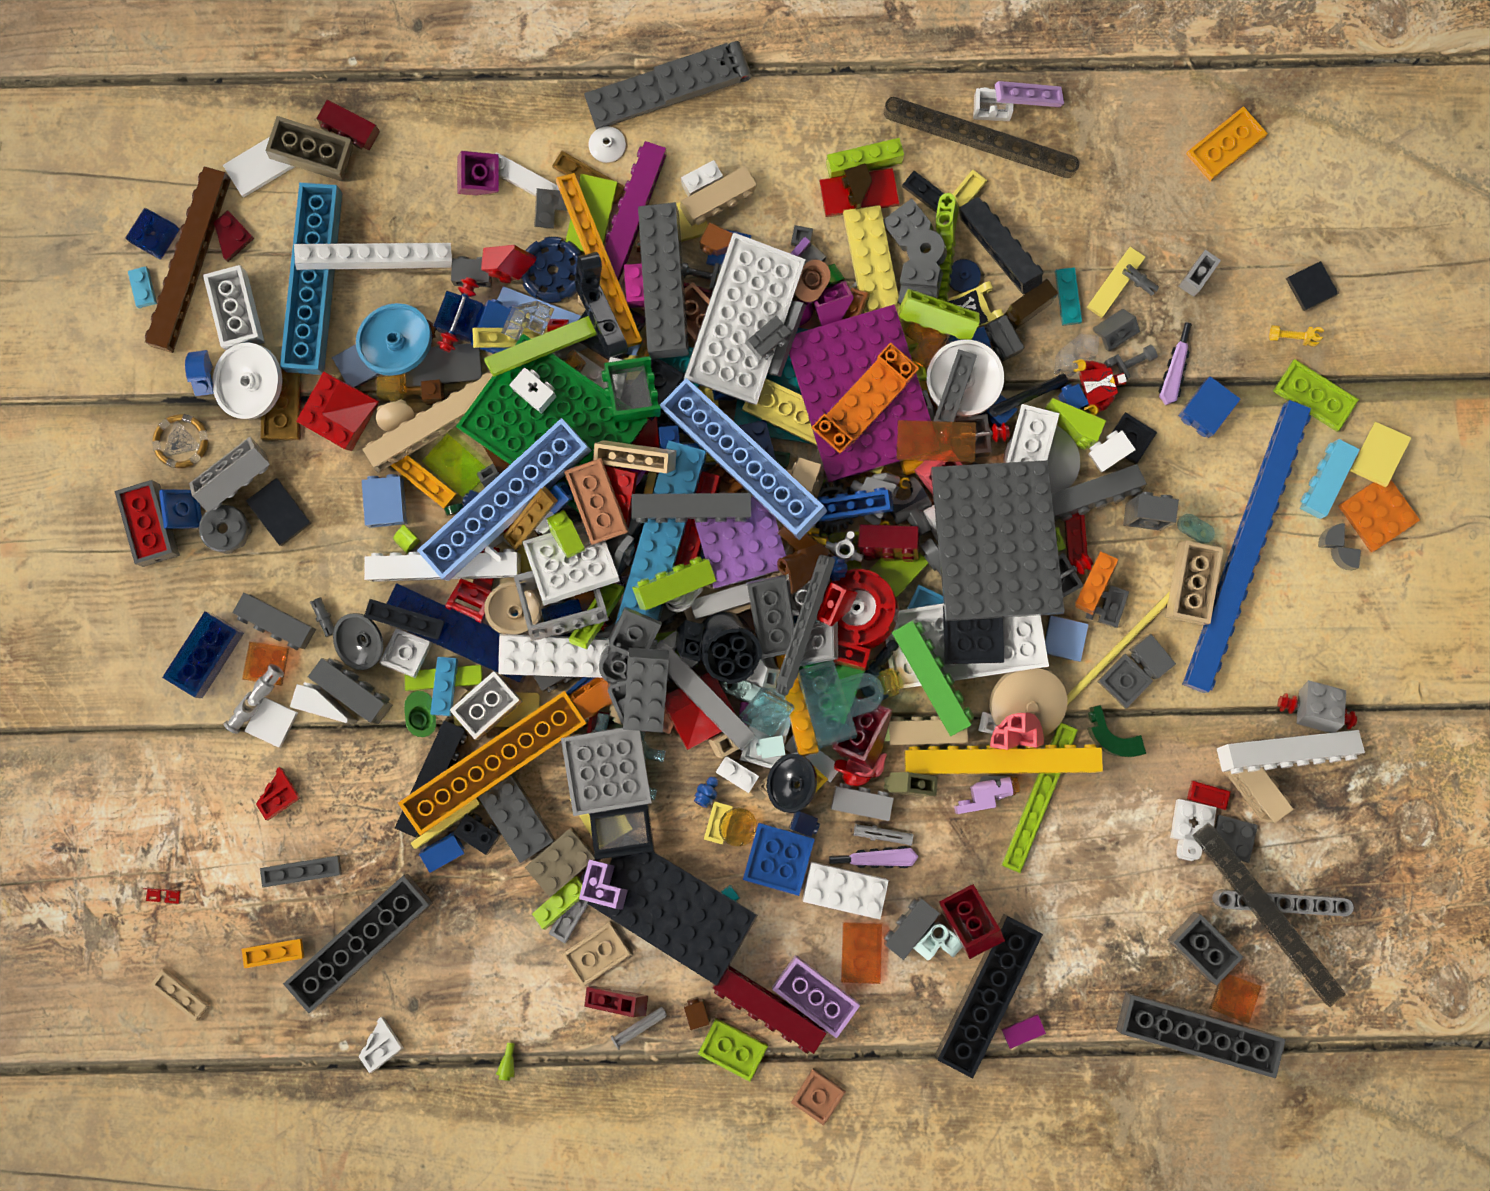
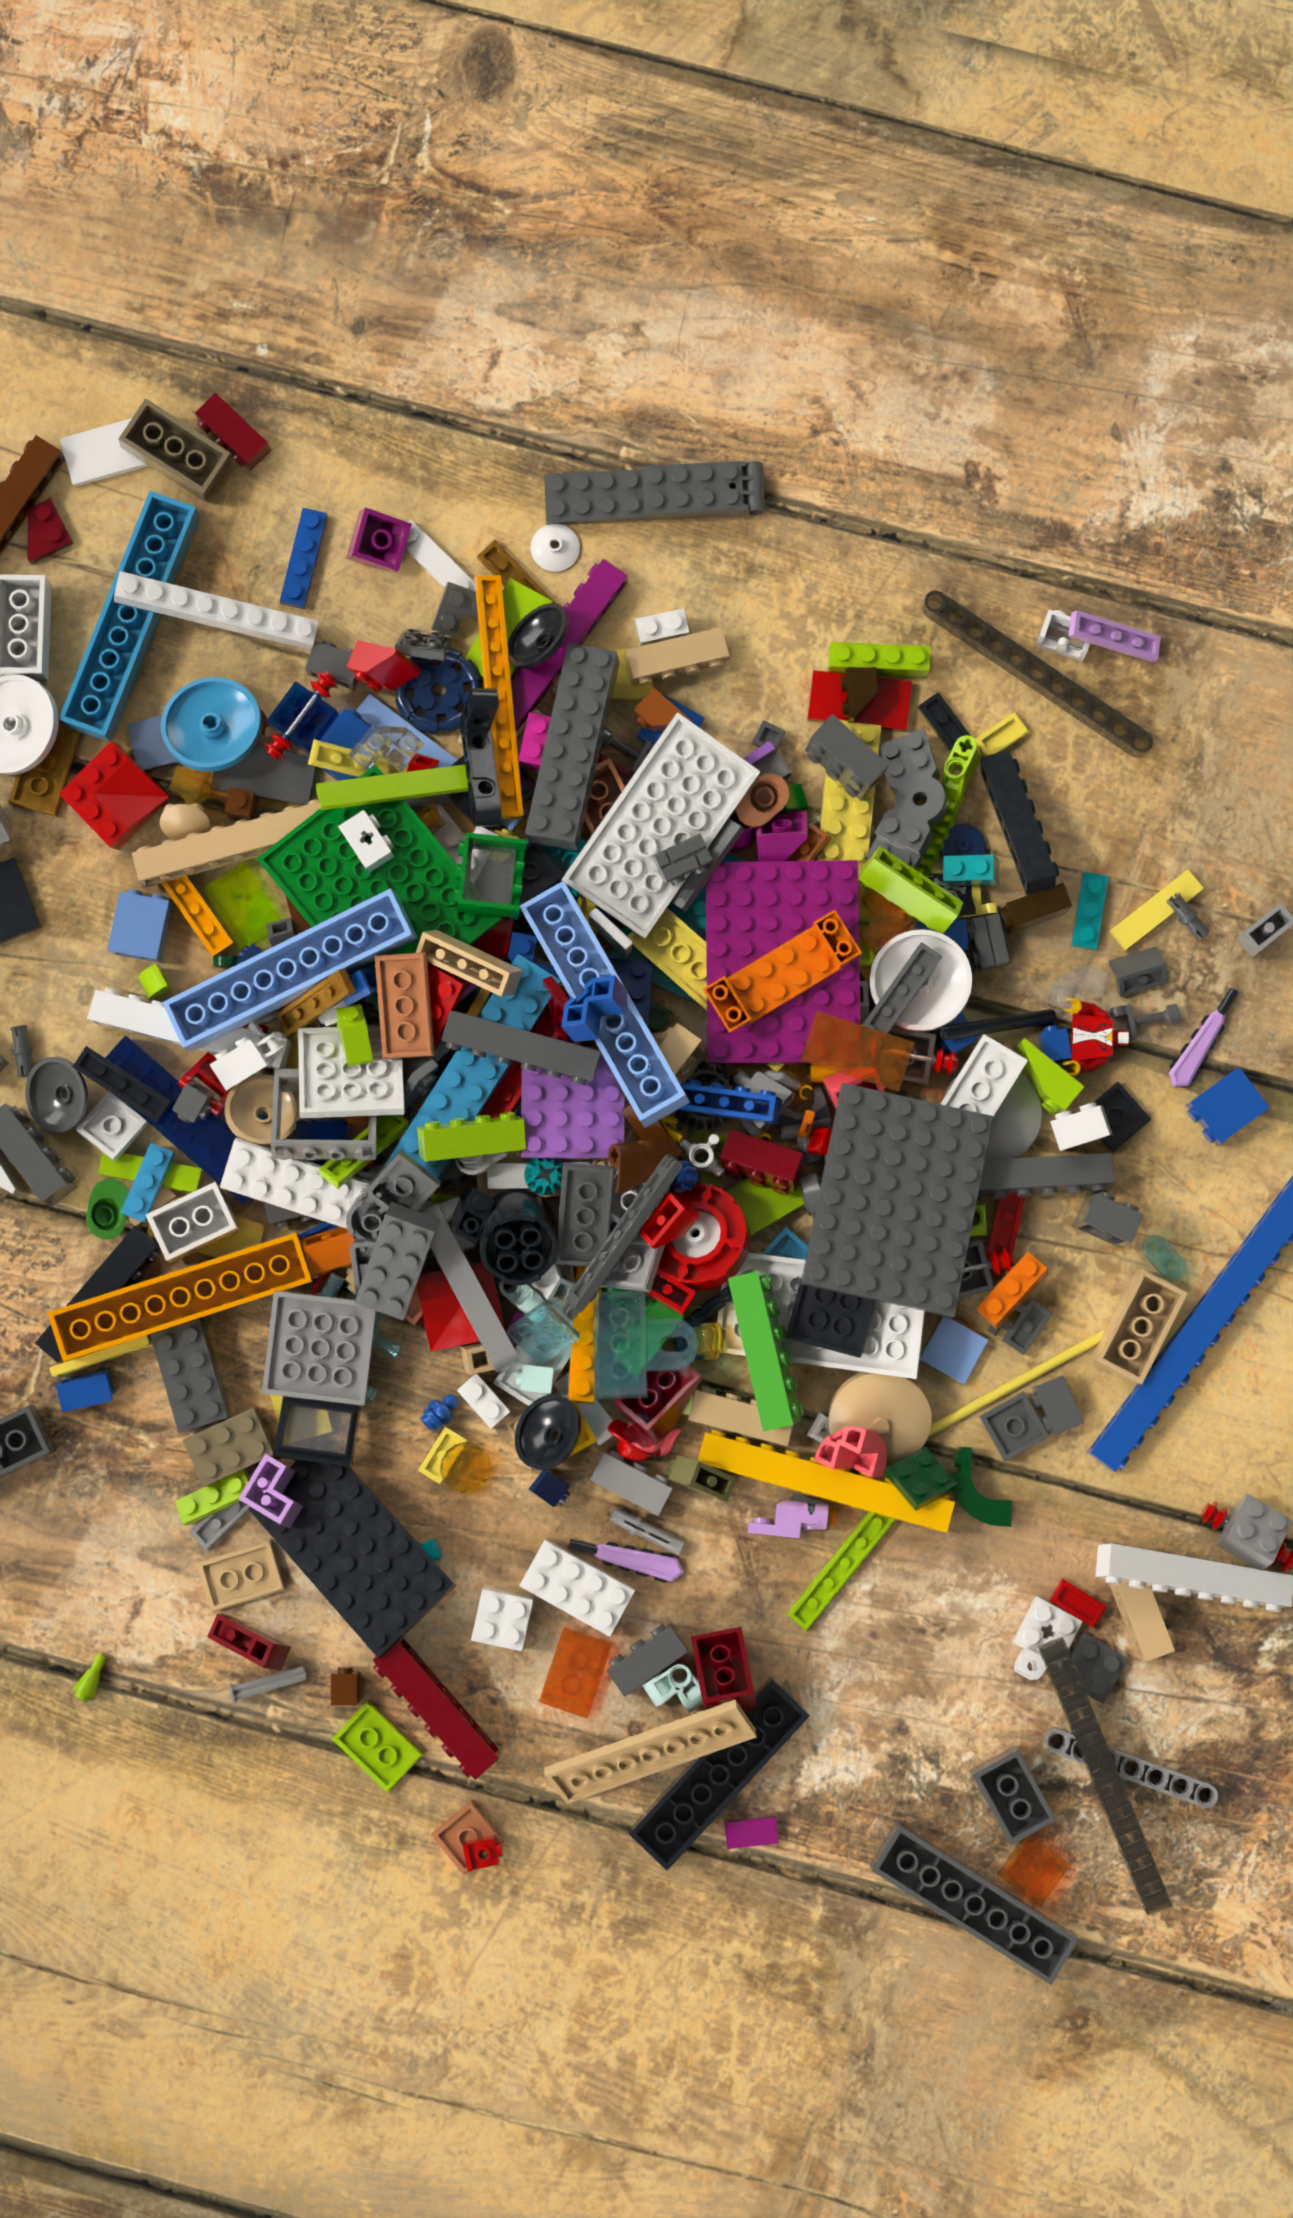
camera: 20 degrees right, 0 degrees up
black brick [453,812,502,855] -> none
blue plate [743,823,815,896] -> none
lavender brick [772,955,860,1038] -> none
none -> dark grey brick [172,1081,216,1123]
none -> white brick [210,1032,284,1091]
none -> blue plate [279,508,328,609]
none -> dark grey tile [394,629,451,661]
none -> red brick [462,1835,503,1872]
none -> white brick [471,1587,534,1651]
none -> black dish [507,603,569,669]
none -> teal gear [524,1158,563,1195]
none -> dark red wing [543,976,574,1043]
none -> tan plate [544,1700,757,1804]
none -> blue brick [561,975,628,1042]
none -> white tile [589,909,632,958]
none -> orange tile [798,1110,815,1139]
none -> dark grey brick [805,714,889,801]
none -> red tile [806,1128,832,1155]
none -> dark green plate [884,1447,957,1511]
none -> teal brick [943,855,999,886]

